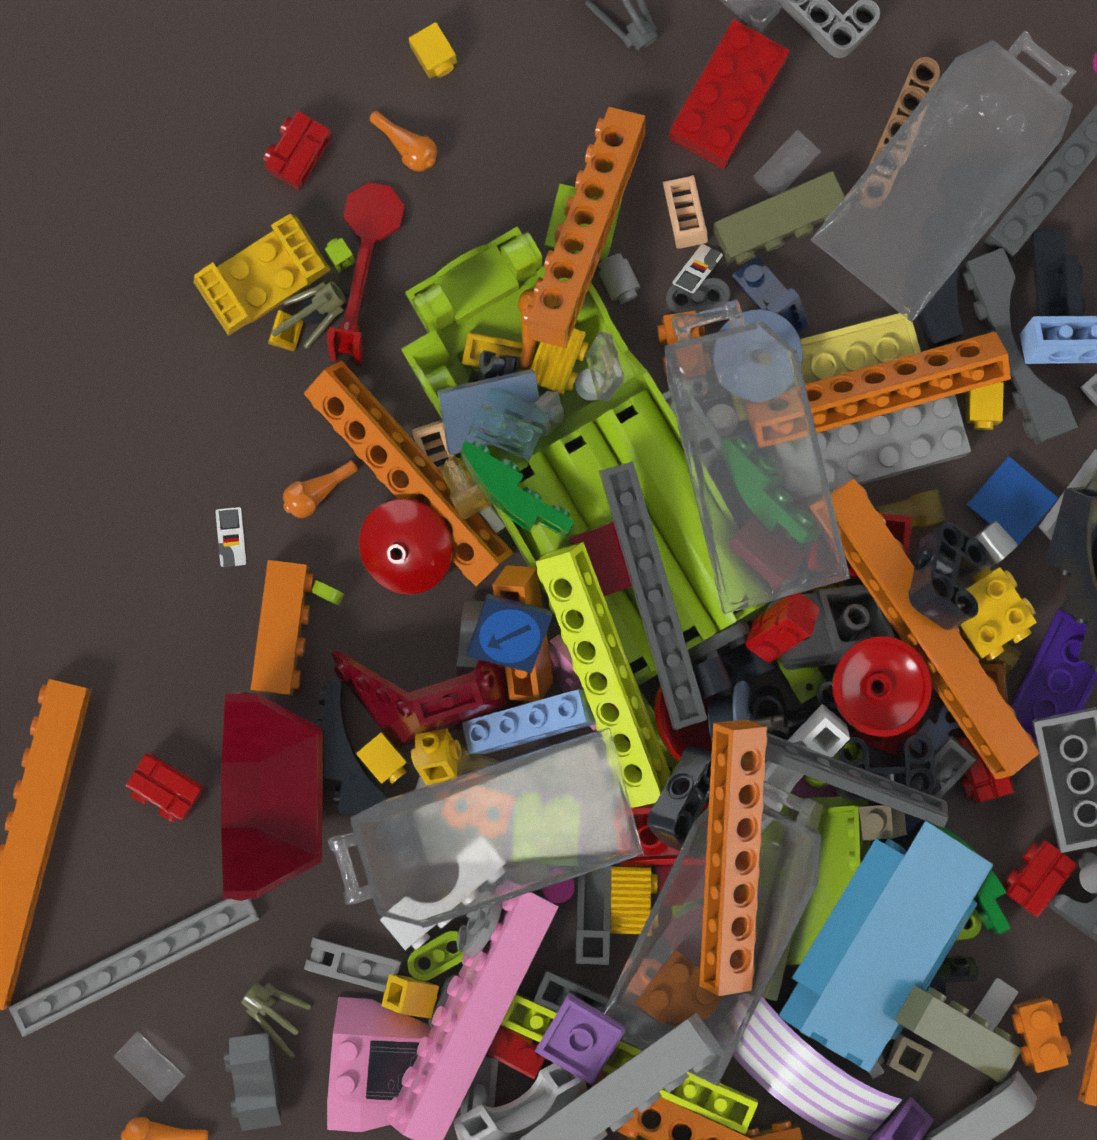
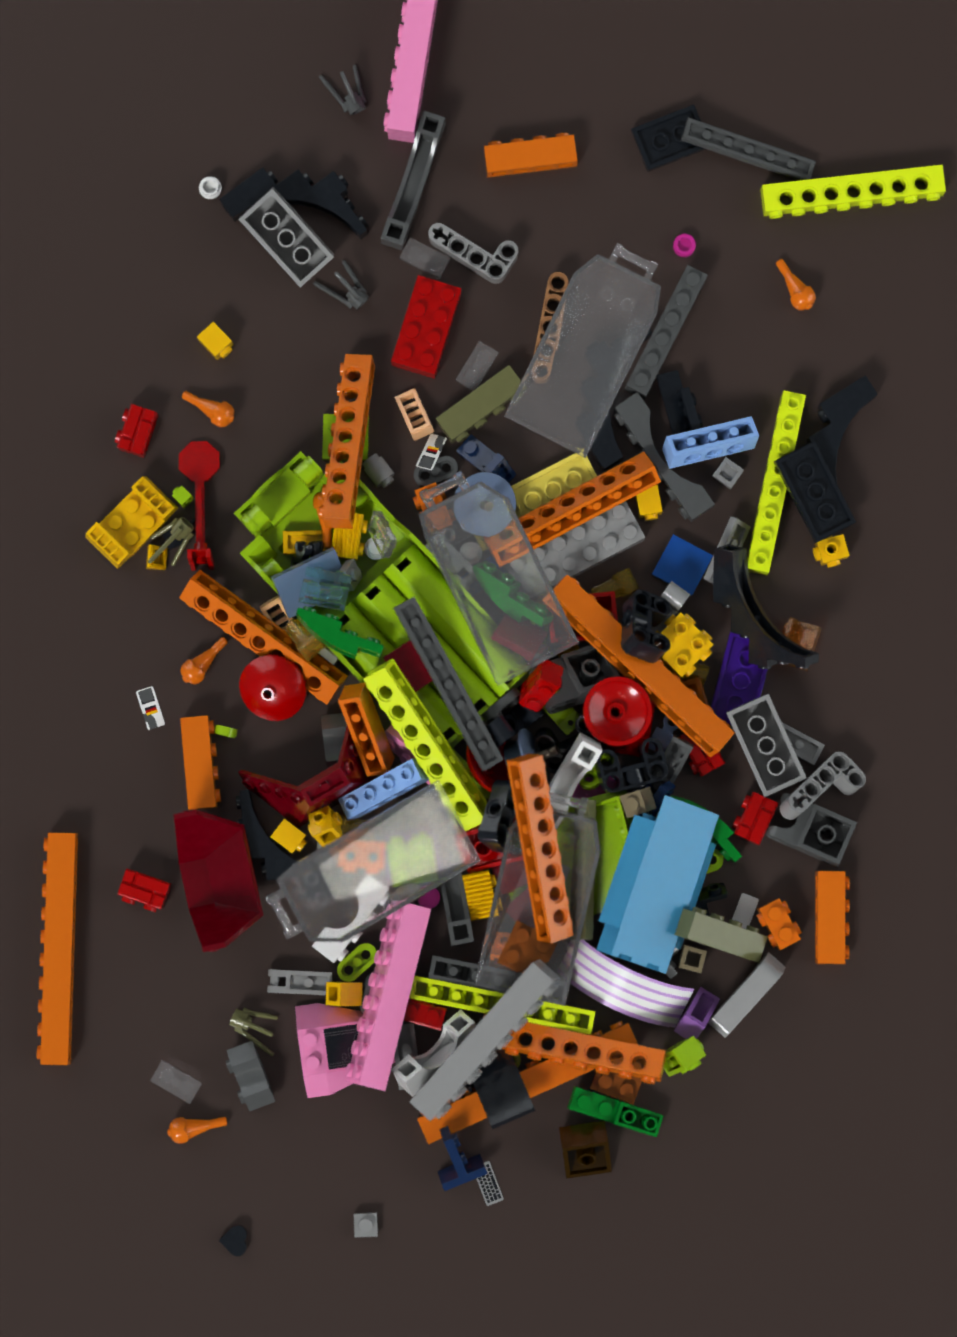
camera: 15 degrees left, 0 degrees up
light grey tile [8,899,261,1037] -> none
light grey tile [457,892,502,957] -> none
tile [467,593,552,673] -> none
medium lavender tile [535,993,627,1086] -> none
dark grey tile [765,733,949,828] -> none

